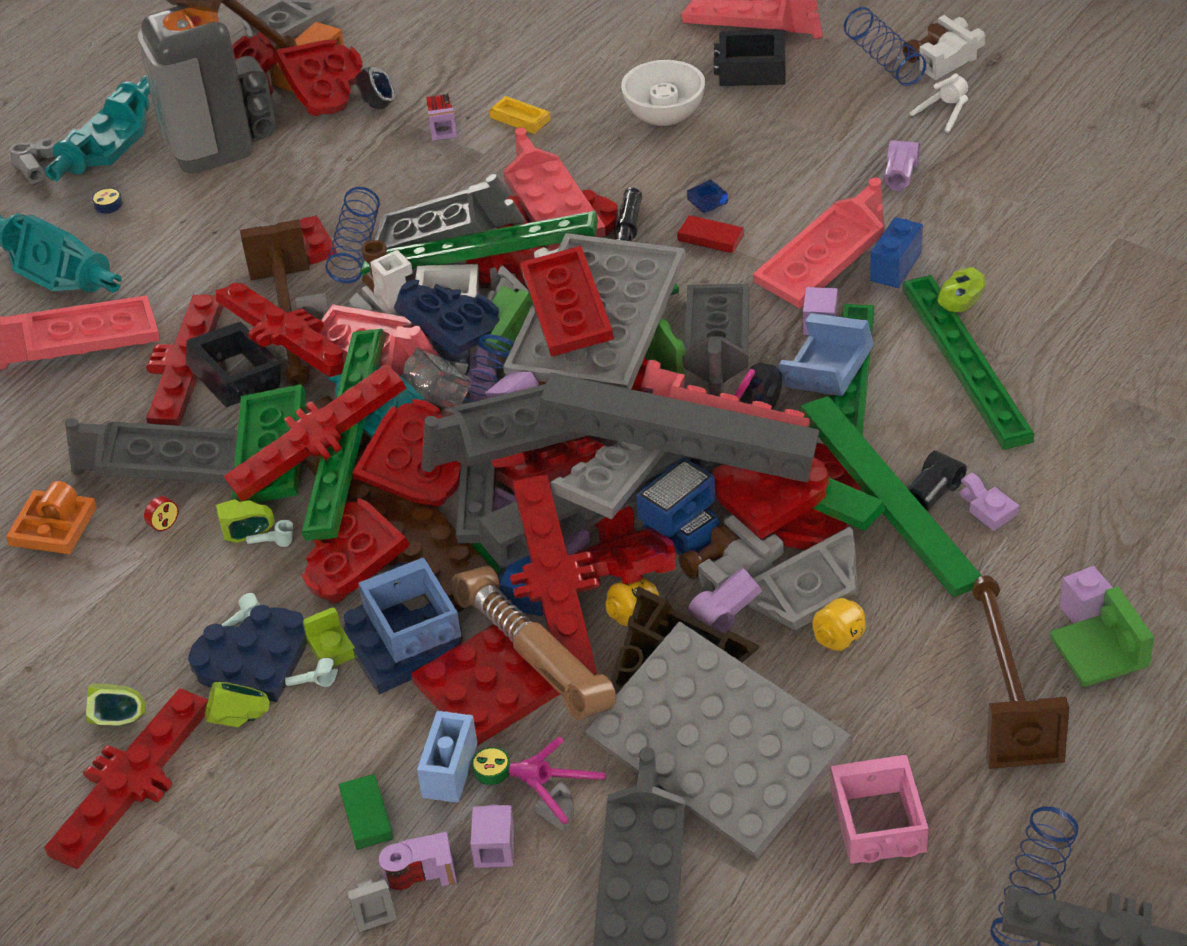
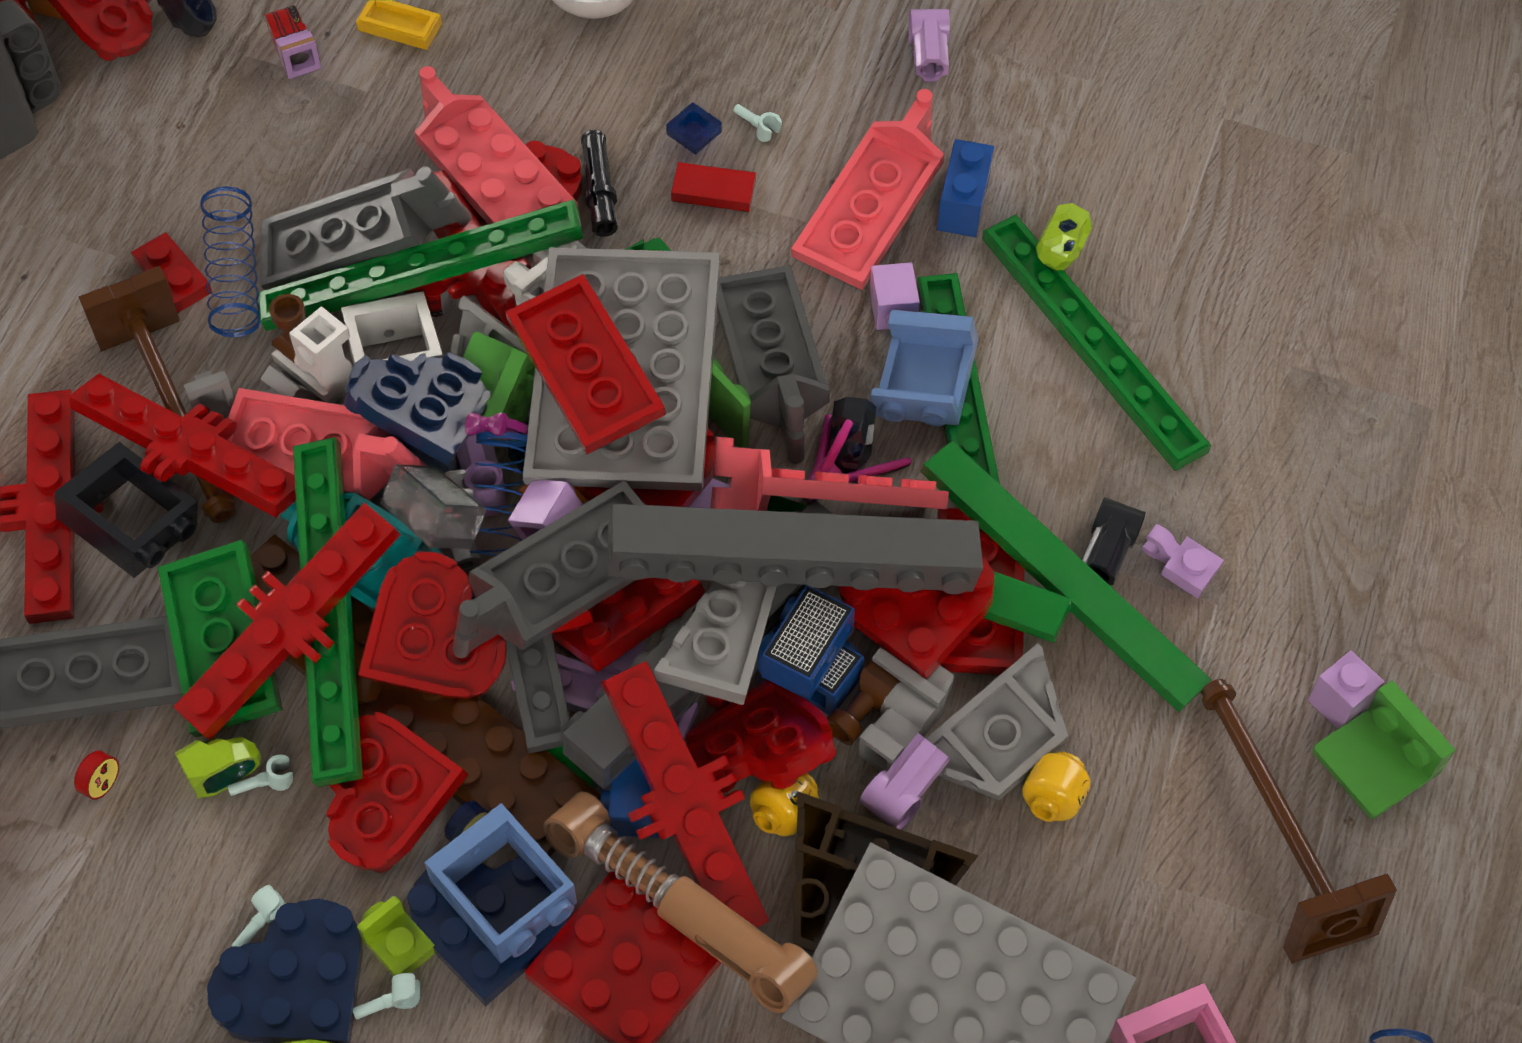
camera: 20 degrees left, 15 degrees up
none -> magenta piece [465,413,528,440]
none -> light aqua hand [733,104,782,142]

